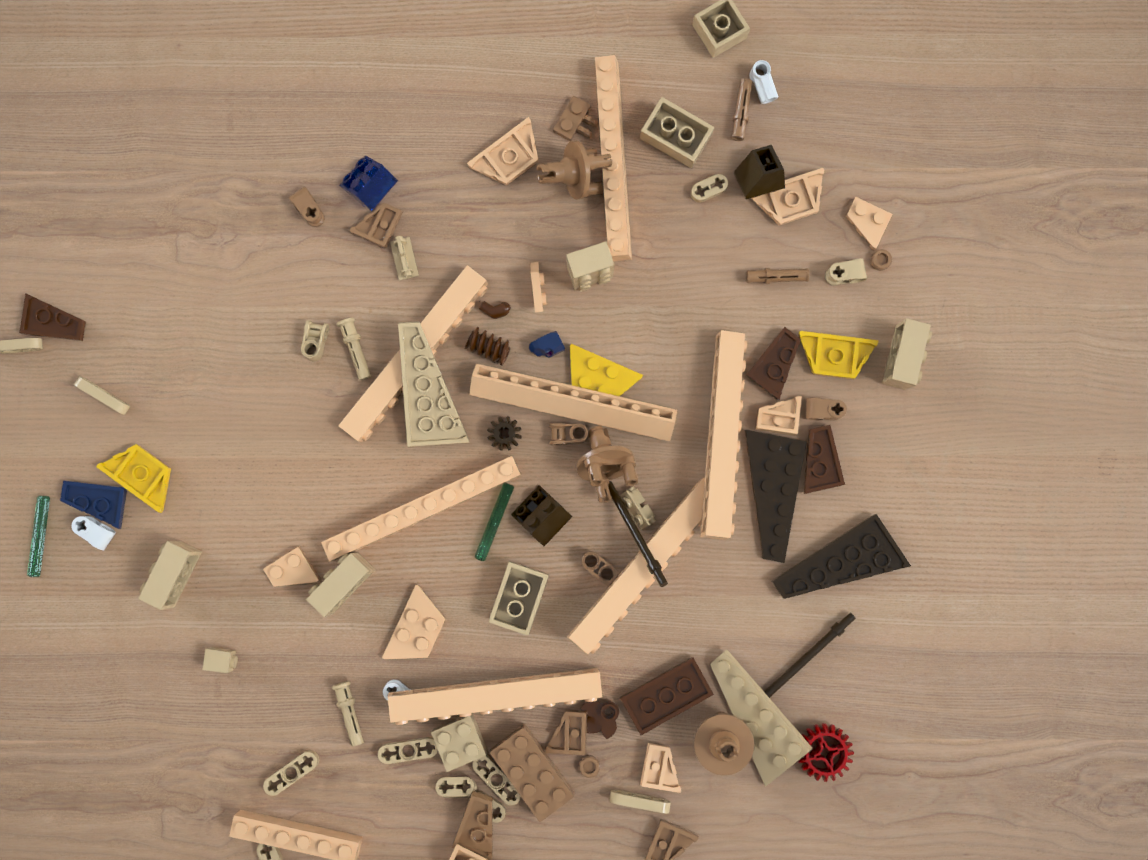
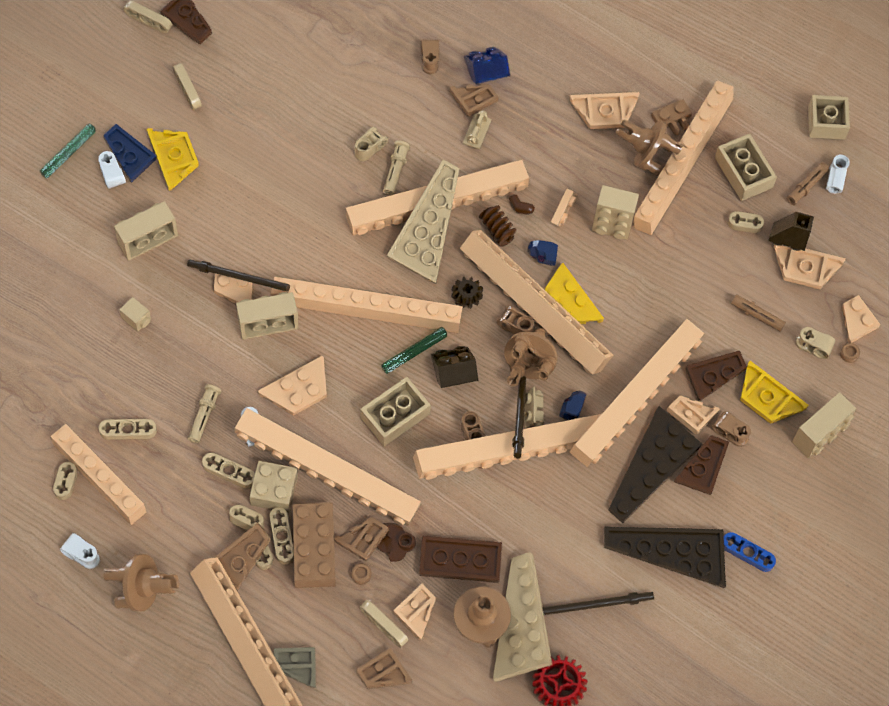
camera: 25 degrees right, 20 degrees down
none -> dark brown bar [187,259,290,292]
none -> dark blue rock [559,391,587,420]
none -> blue beam [724,532,776,572]

